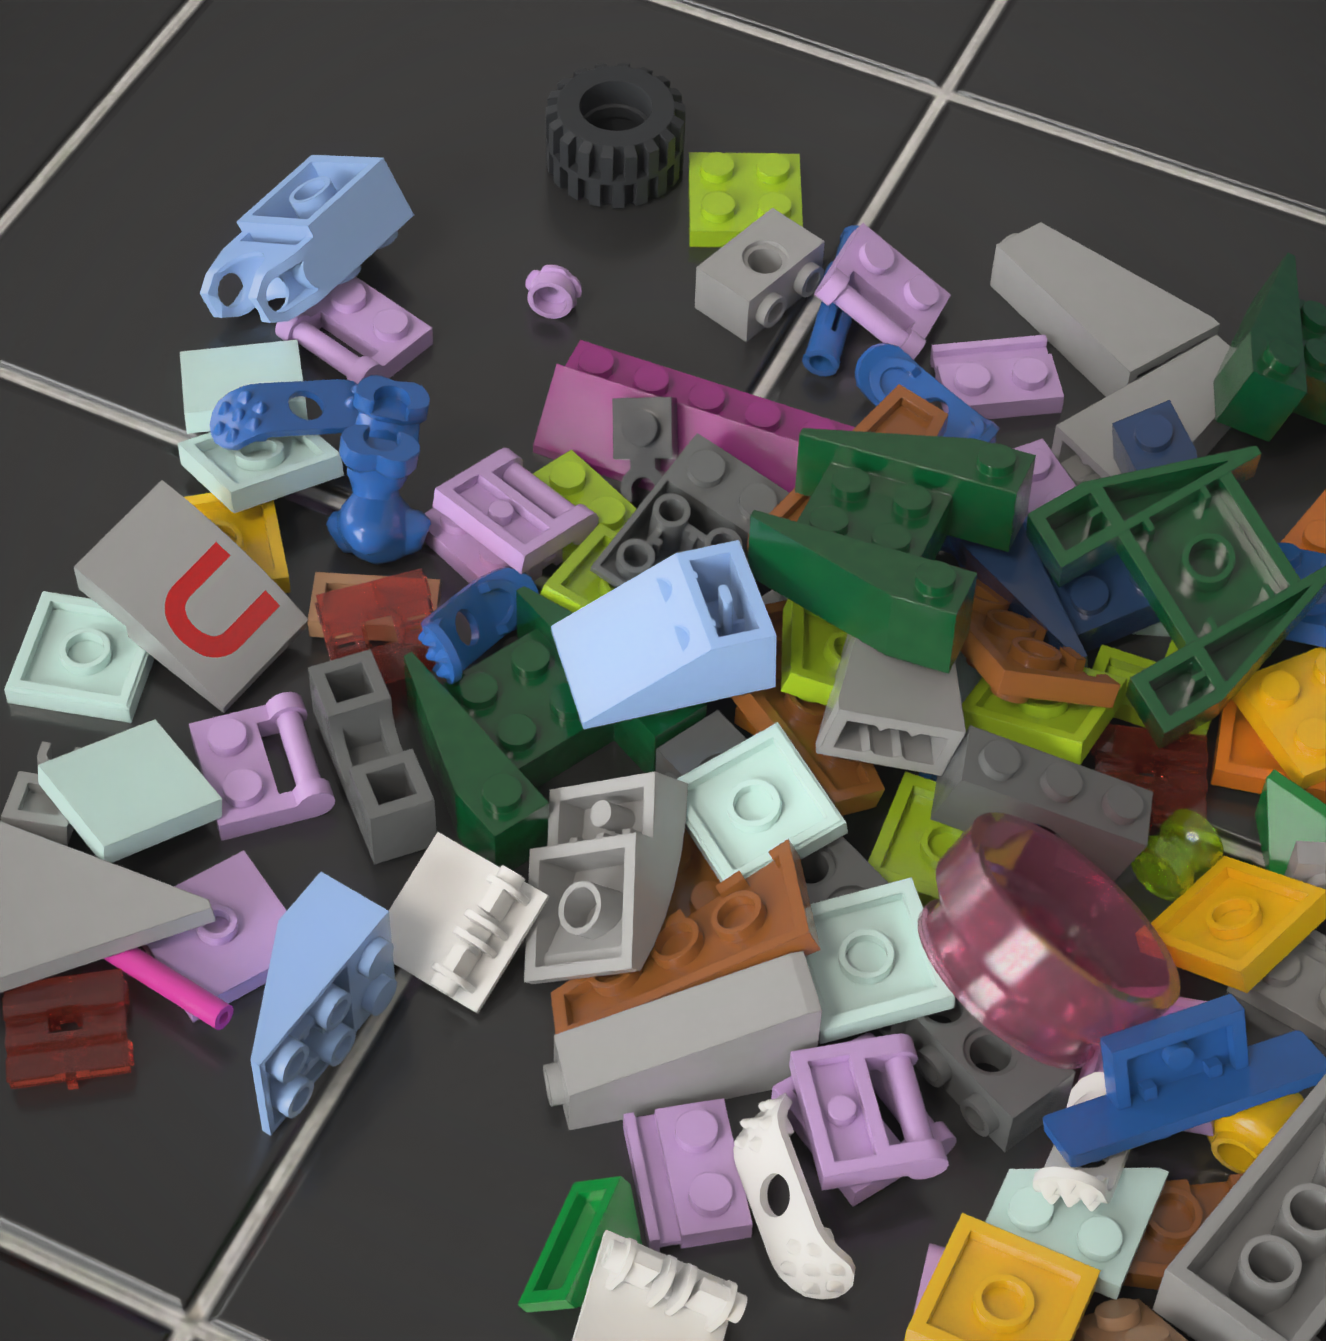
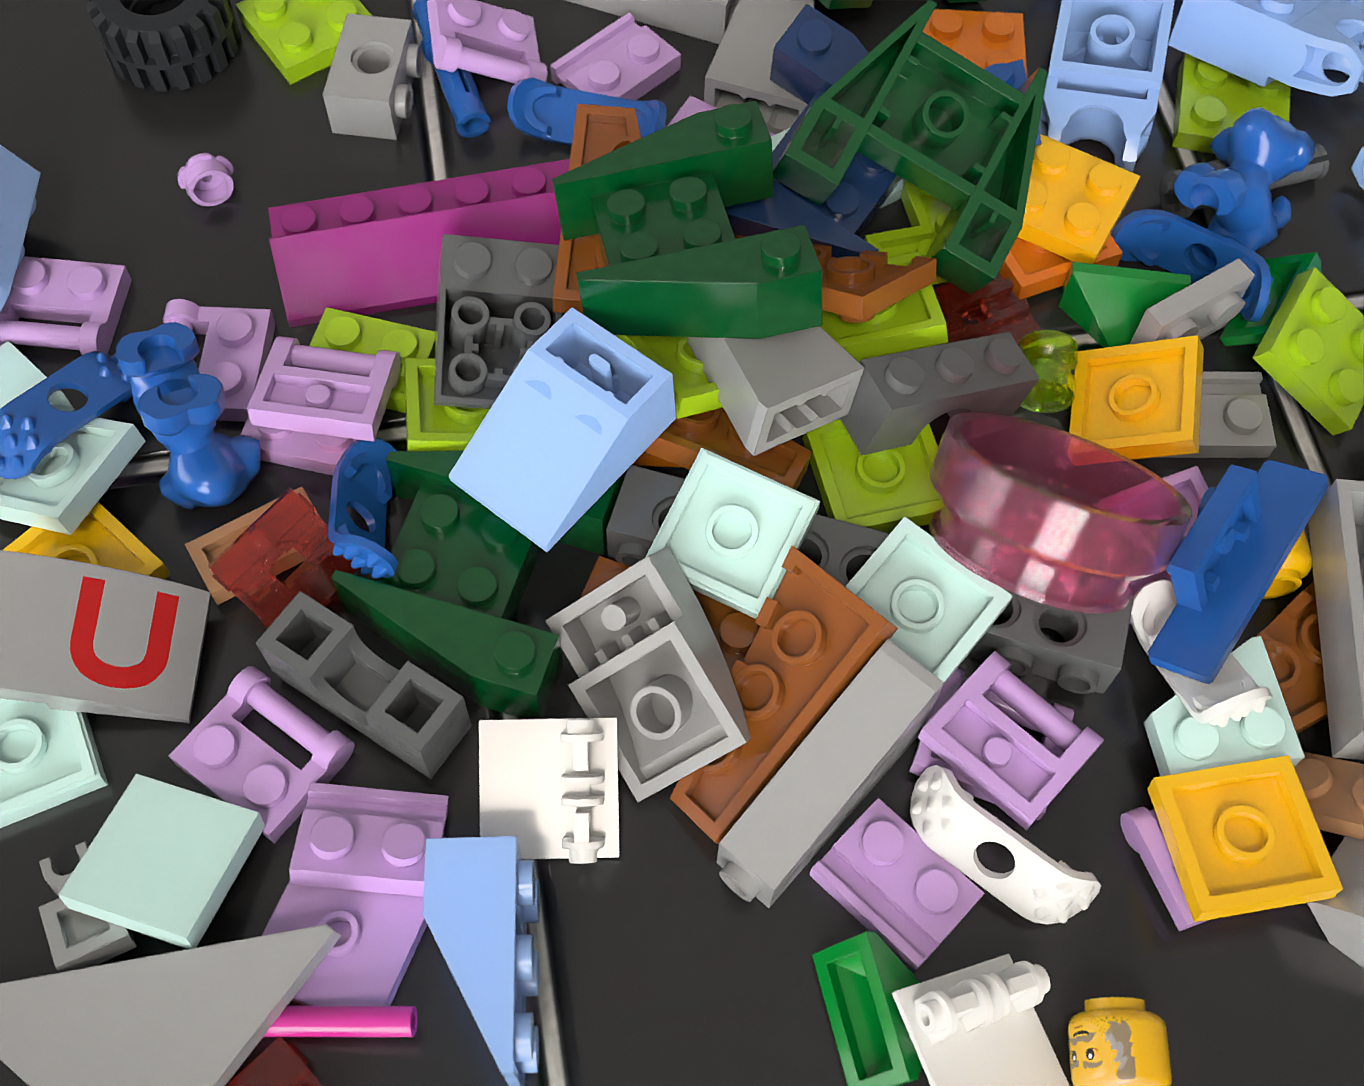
camera: 35 degrees left, 10 degrees up
plate [612,397,678,502] -> none
none -> lavender plate [163,299,276,422]
none -> lavender plate [289,782,449,897]

